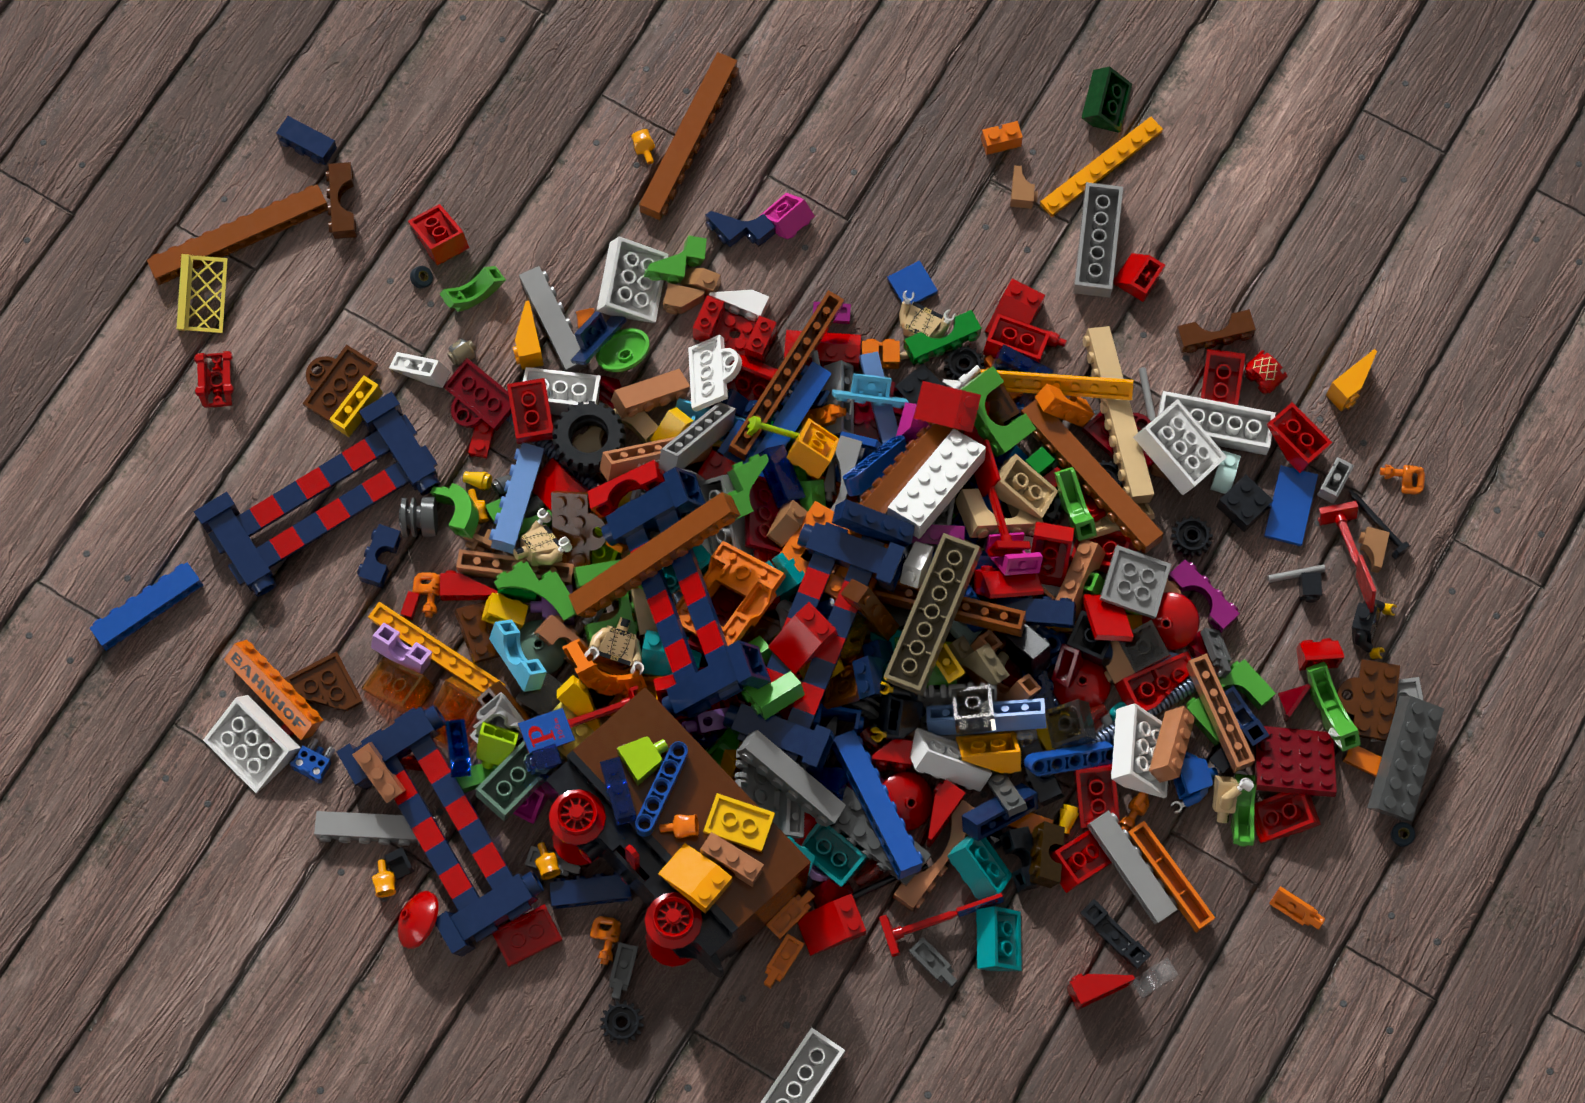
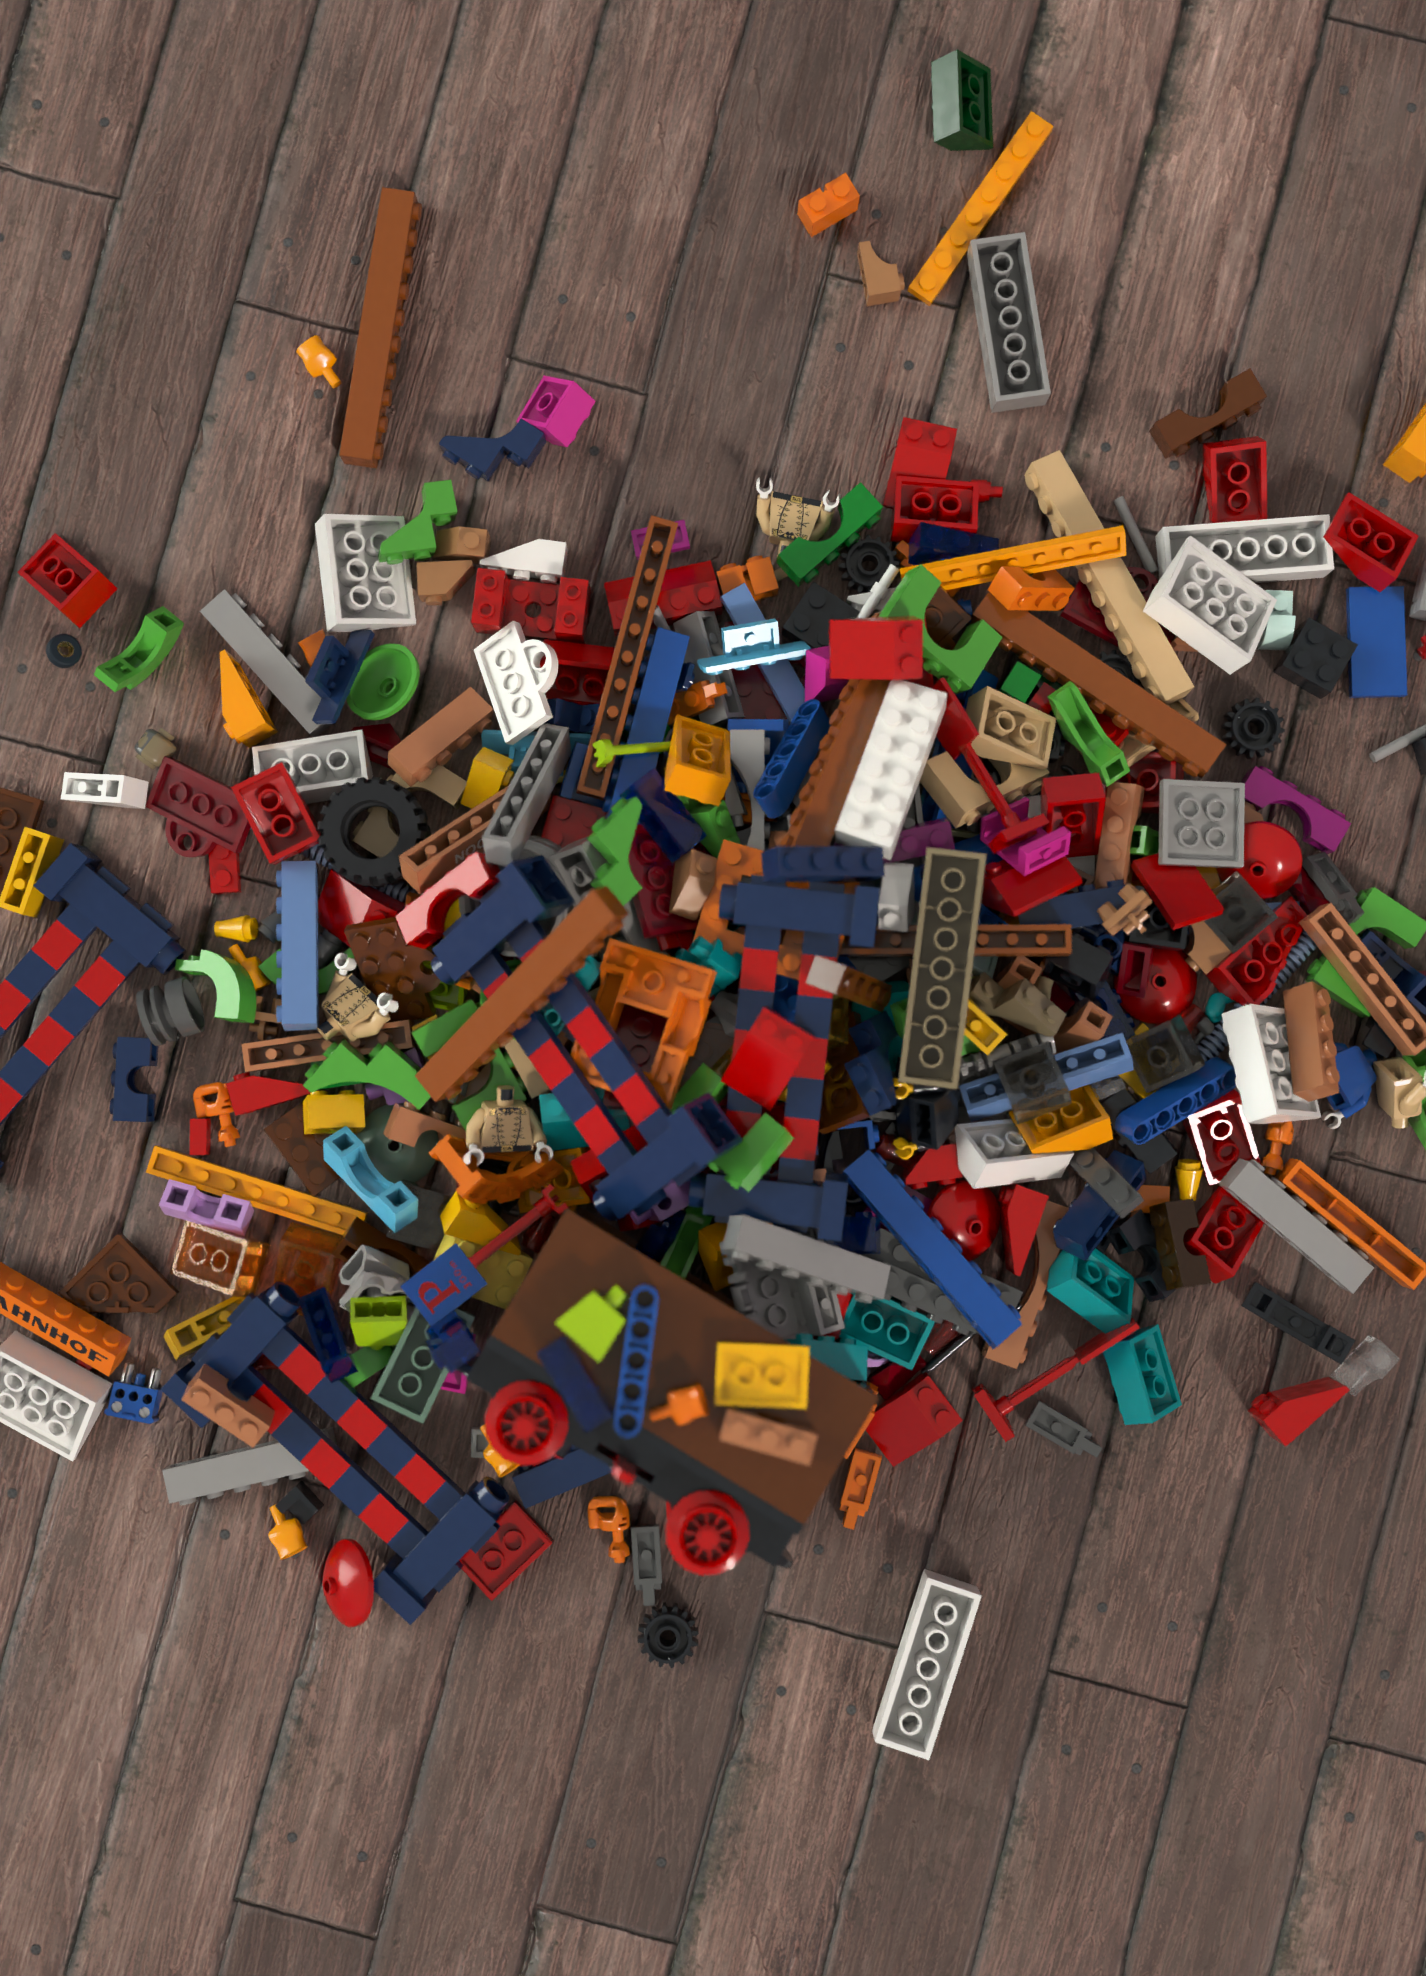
camera: 15 degrees left, 15 degrees up
light orange slope [658,843,732,914] -> none
blue tile [887,260,938,304] -> none
red slope [1113,253,1165,302] -> none
red brick [1244,350,1288,395] -> none
none -> yellow slope [163,1291,247,1361]
none -> medium nougat hips [1097,883,1152,936]

